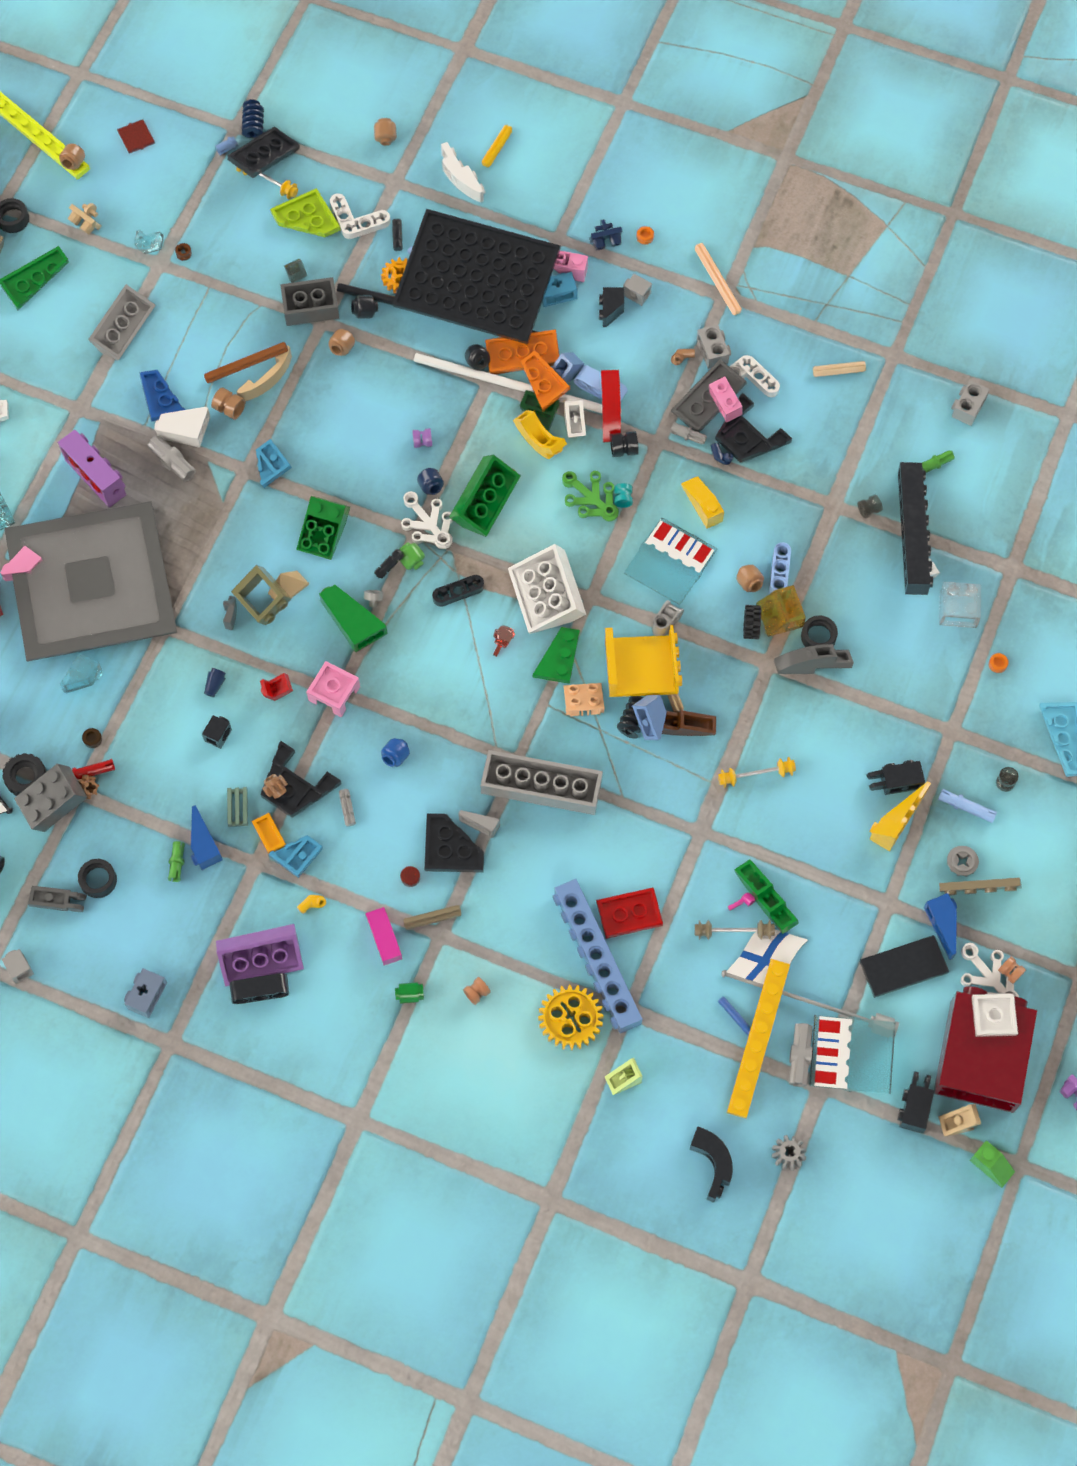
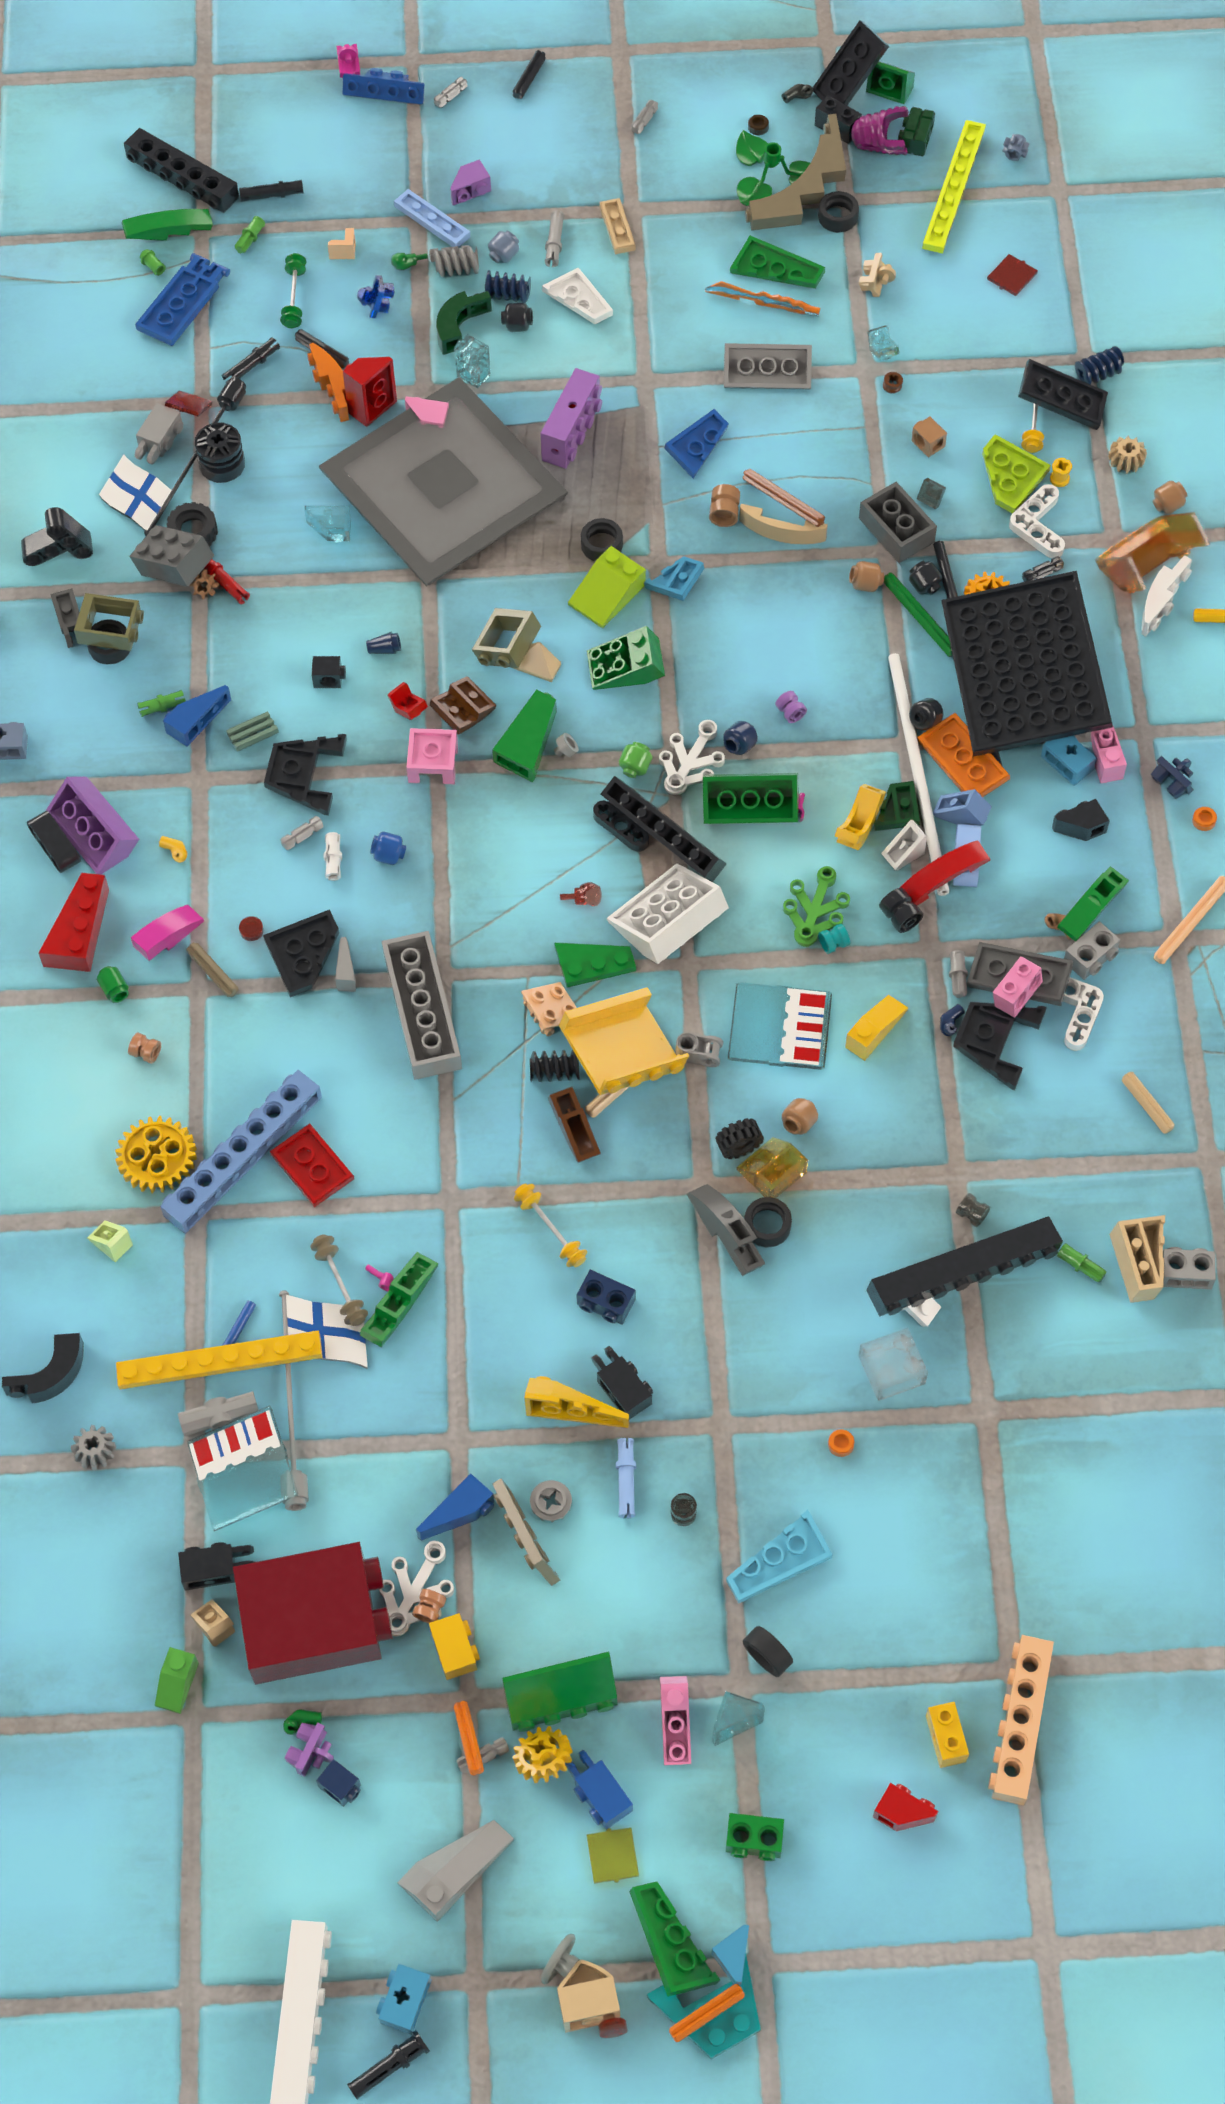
camera: 65 degrees right, 5 degrees down
medium nougat head [59,144,85,170] -> none
dark brown tile [82,728,102,748] -> none
light grey piece [148,436,196,482] -> none
white slope [154,407,210,448] -> none
medium blue pin [215,136,238,156] -> none
dark grey slope [223,596,237,630] -> none
light orange tile [252,813,286,854] -> none
medium nougat gear [262,774,288,798] -> none
dark azure wing [268,835,323,878] -> none
black axle [374,549,404,579] -> none
orange wing [521,350,570,411] -> none
light grey brick [623,274,652,306] -> none
medium blue slope [632,695,667,740] -> none
light blue beam [769,542,791,599] -> none
black tile [859,935,949,998] -> none
white tile [972,994,1018,1037] -> none
none -> red wedge [38,873,109,972]
none -> olive window [74,593,144,651]
none -> green arm [283,1709,322,1735]
none -> white pin [324,832,342,881]
none -> yellow brick [429,1613,480,1680]
none -> reddish brown slope [430,676,496,735]
none -> lime slope [568,546,646,628]
none -> dark blue brick [576,1269,636,1325]
none -> black tyre [580,518,623,561]
none -> black brick [600,776,727,882]
none -> orange sword [705,281,821,316]
none -> green axle [883,572,953,657]
none -> medium nougat brick [911,416,947,458]
none -> sand blue gear [1002,134,1029,161]
none -> yellow bush [1050,458,1072,487]
none -> green slope [1057,866,1129,942]
none -> clear orange windscreen [1095,512,1210,593]
none -> tan gear [1108,436,1147,474]
none -> tan wedge [1109,1215,1165,1303]

